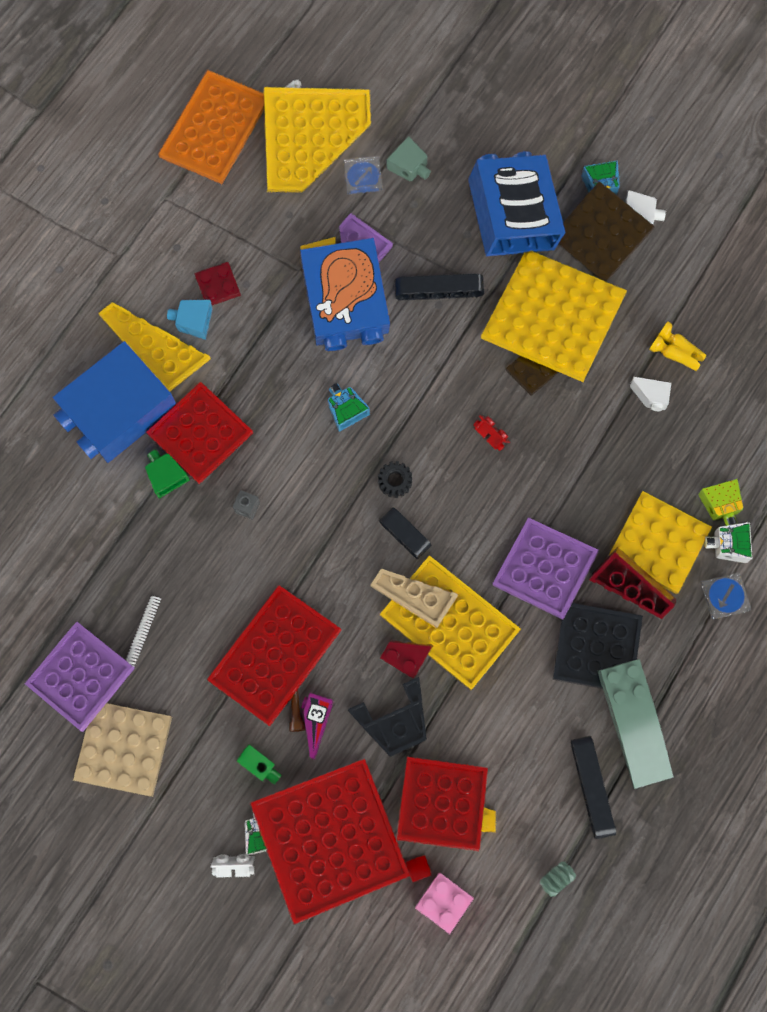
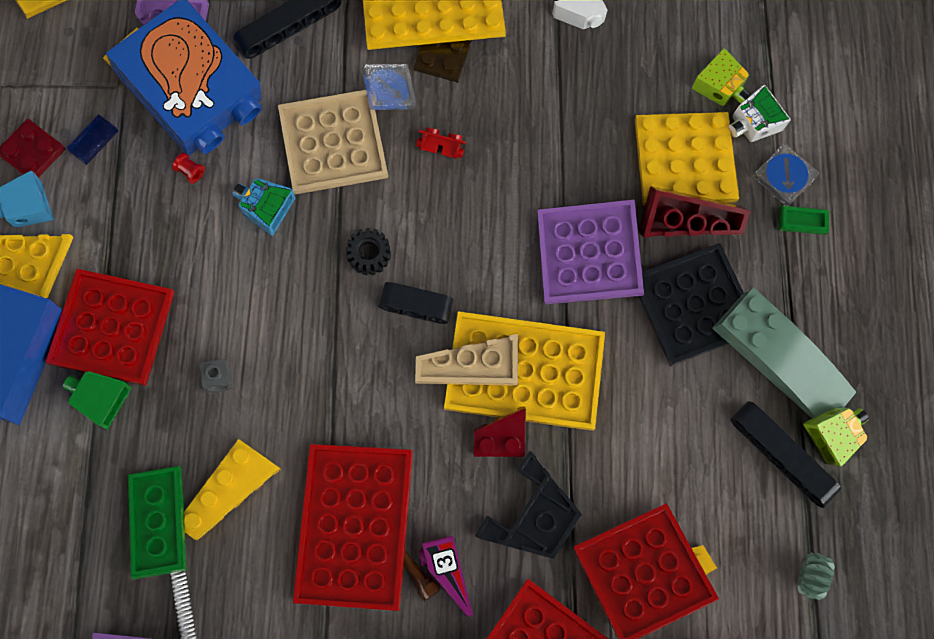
camera: 40 degrees left, 0 degrees up
none -> clear blue tile [66,114,118,165]
none -> green tile [128,466,187,580]
none -> red bush [172,153,205,184]
none -> yellow wing [184,439,281,540]
none -> tan plate [278,89,388,195]
none -> clear tile [362,64,417,110]
none -> green tile [779,205,829,235]
none -> lime torso [803,407,869,466]

